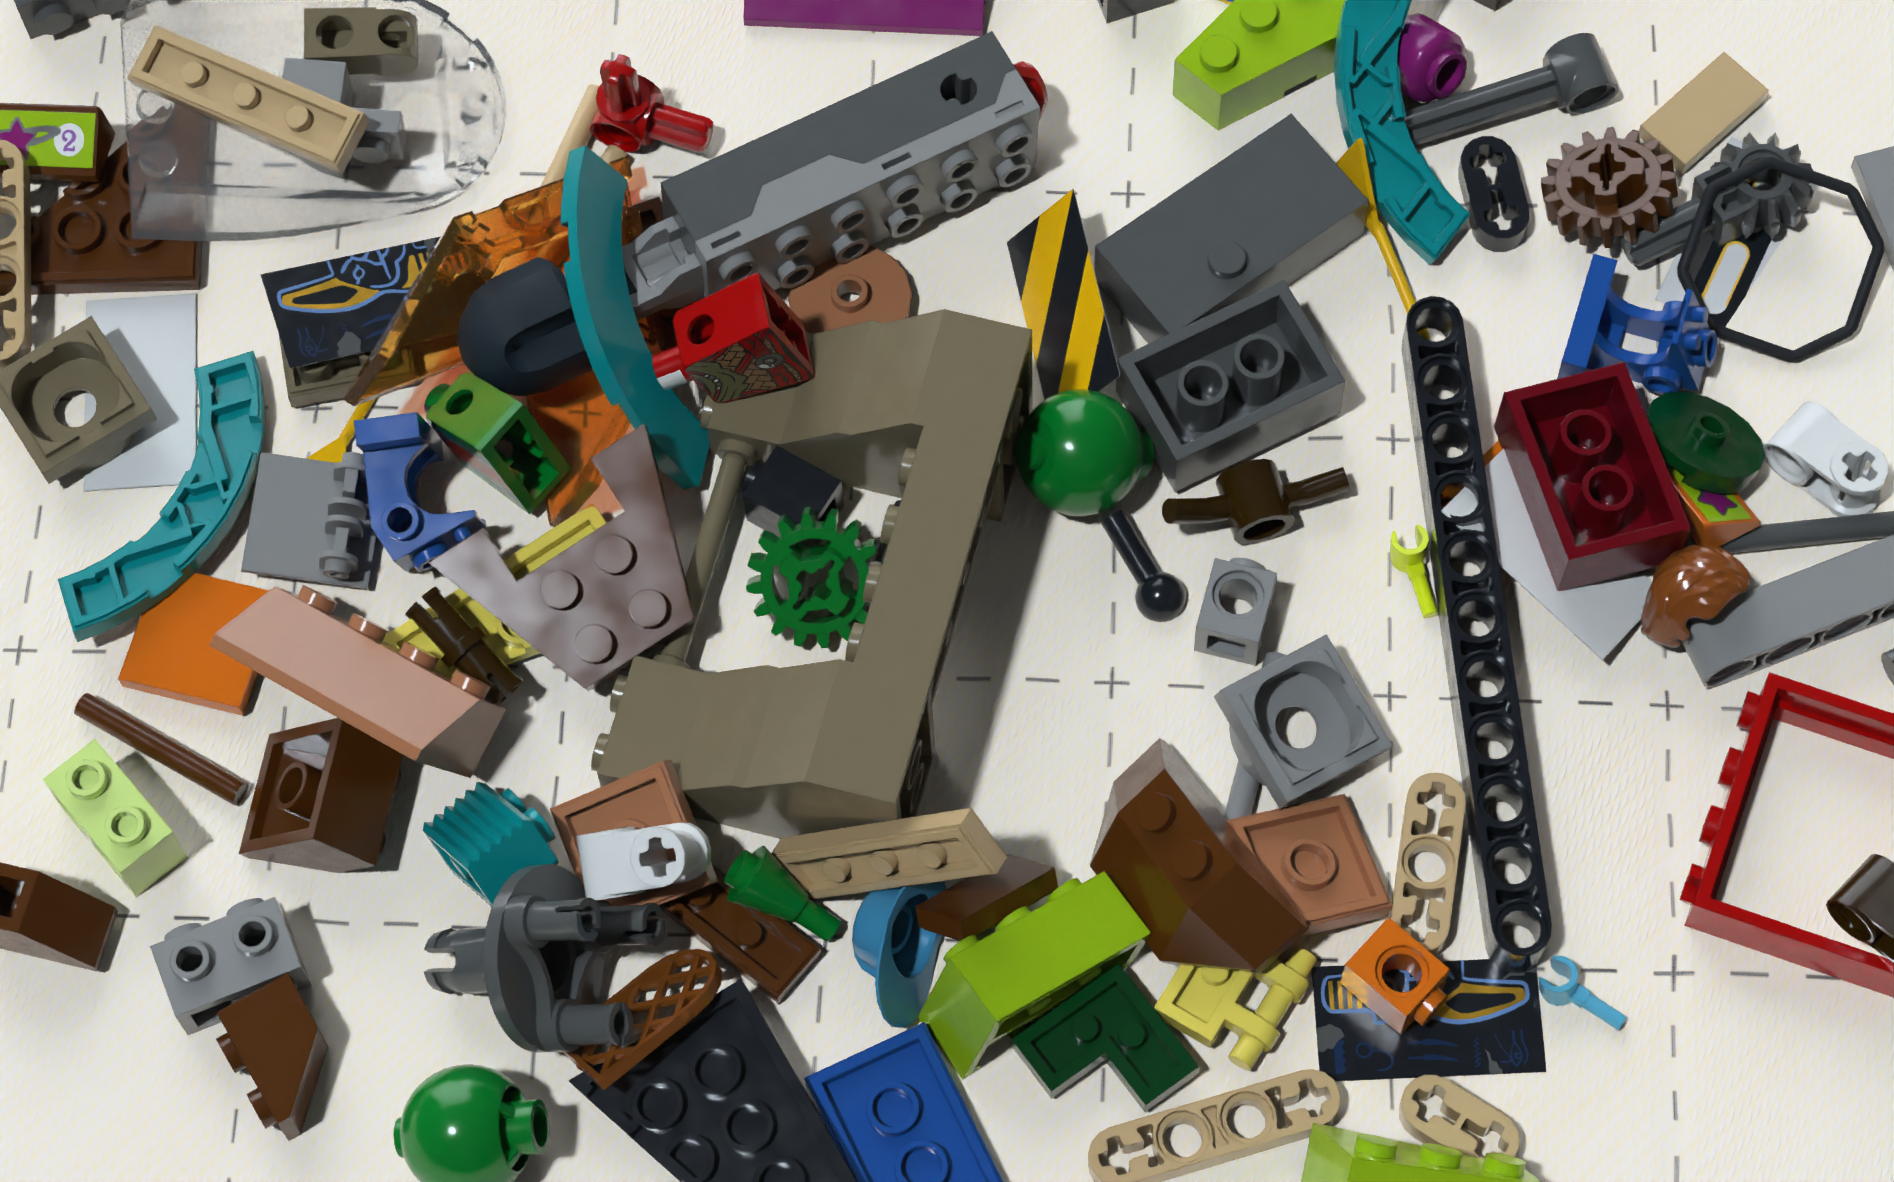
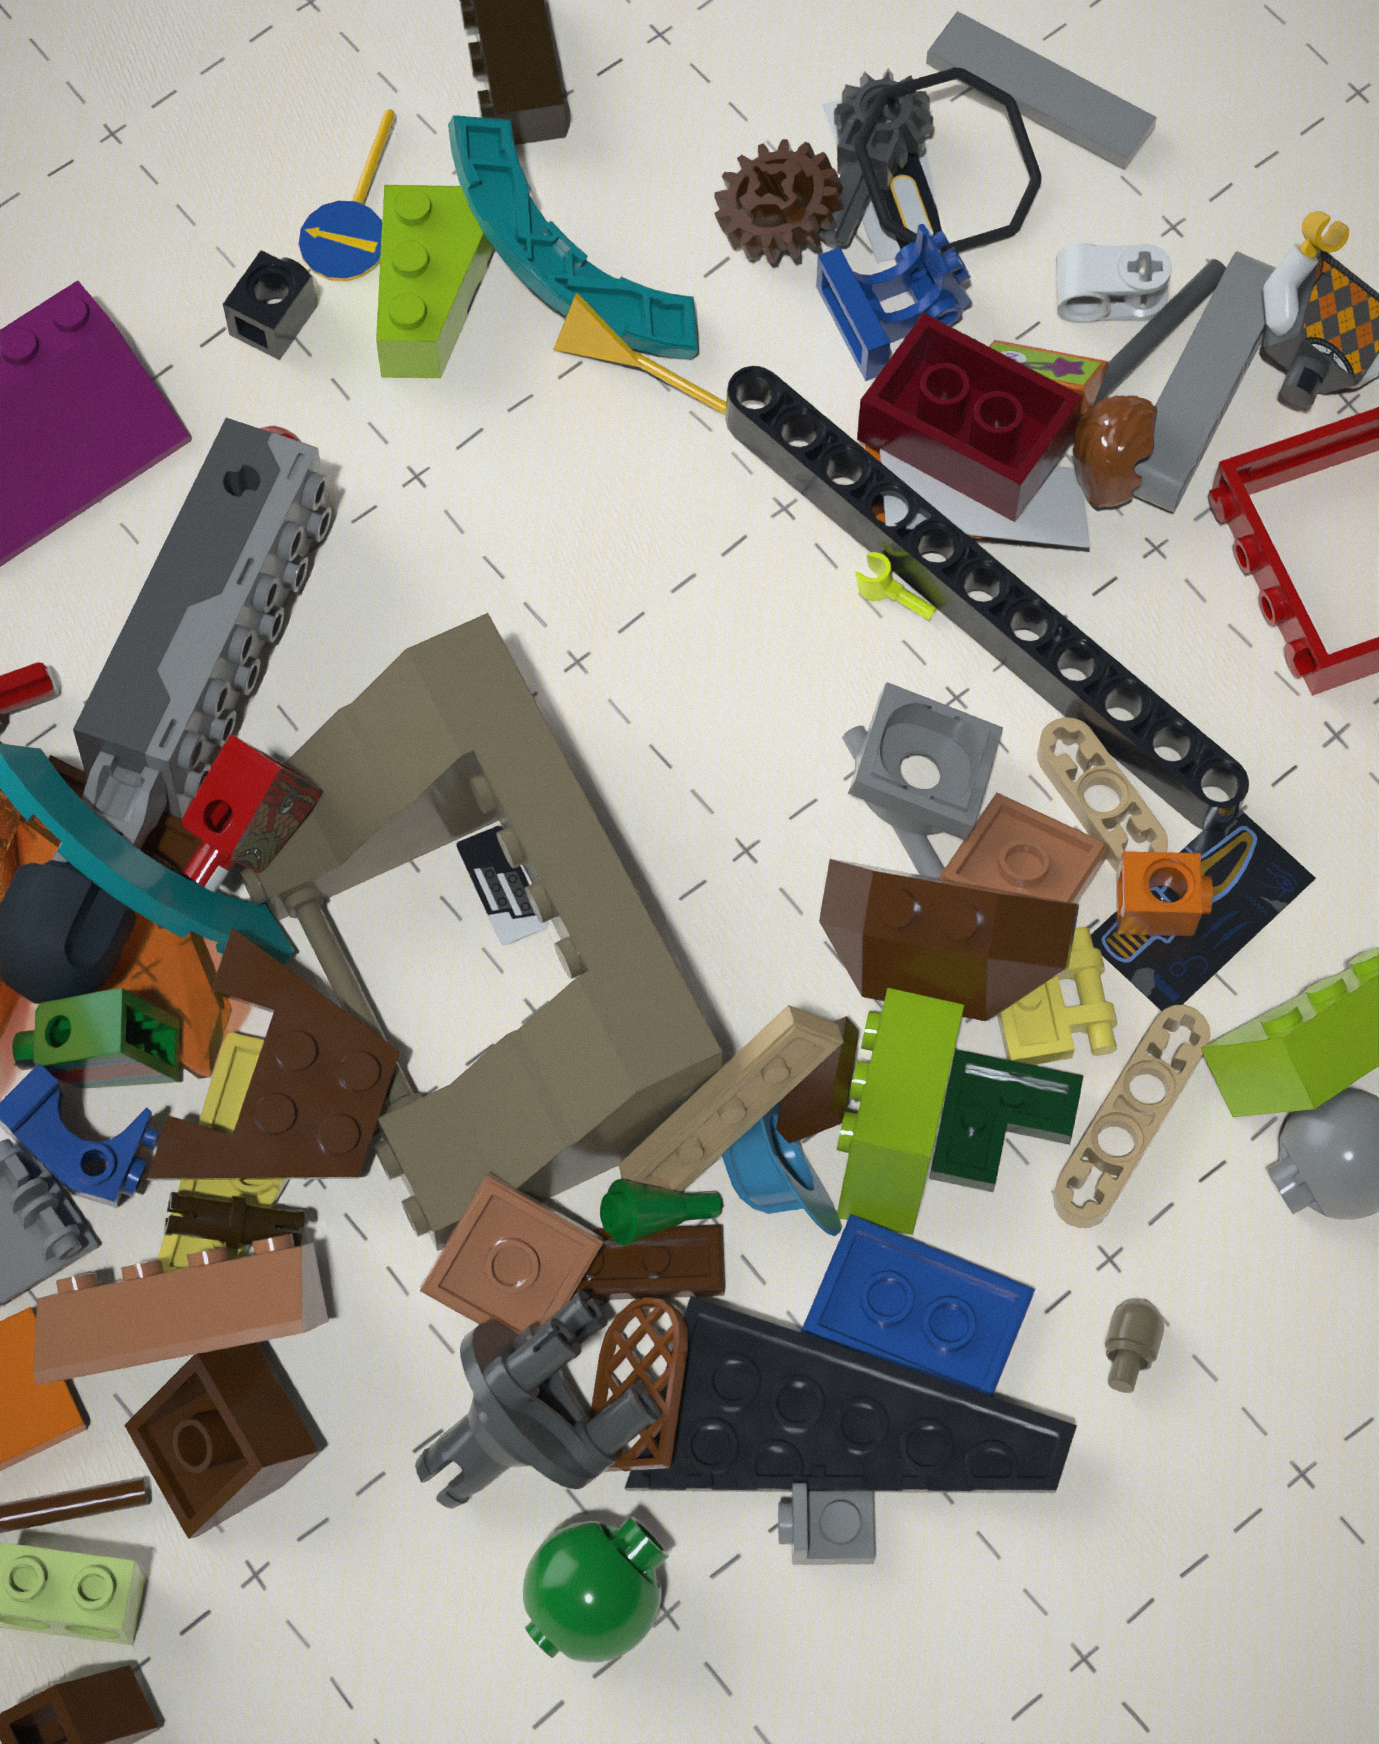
camera: 45 degrees left, 0 degrees up
light grey brick [150,897,312,1035] -> none
reddish brown slope [216,973,329,1141] -> none
teal brick [423,782,559,907] -> none
white piece [576,822,711,901] -> none
black brick [741,446,844,547] -> none
green gear [746,507,883,648] -> none
nougat plate [788,245,912,334] -> none
sticker [1007,188,1120,400] -> none
green brick [1014,389,1154,516] -> none
dark grey brick [1094,113,1369,344] -> none
black bar [1100,509,1186,622] -> none
dark grey brick [1116,280,1345,492] -> none
dark brown piece [1162,459,1351,545] -> none
light grey brick [1194,558,1277,666] -> none
magenta head [1397,13,1467,104] -> none
tan beam [1399,1075,1519,1159] -> none
dark grey axle [1404,33,1618,146] -> none
black beam [1458,136,1530,252] -> none
medium azure hand [1538,956,1627,1030] -> none
tan tile [1639,52,1769,174] -> none
dark green plate [1646,391,1765,494] -> none

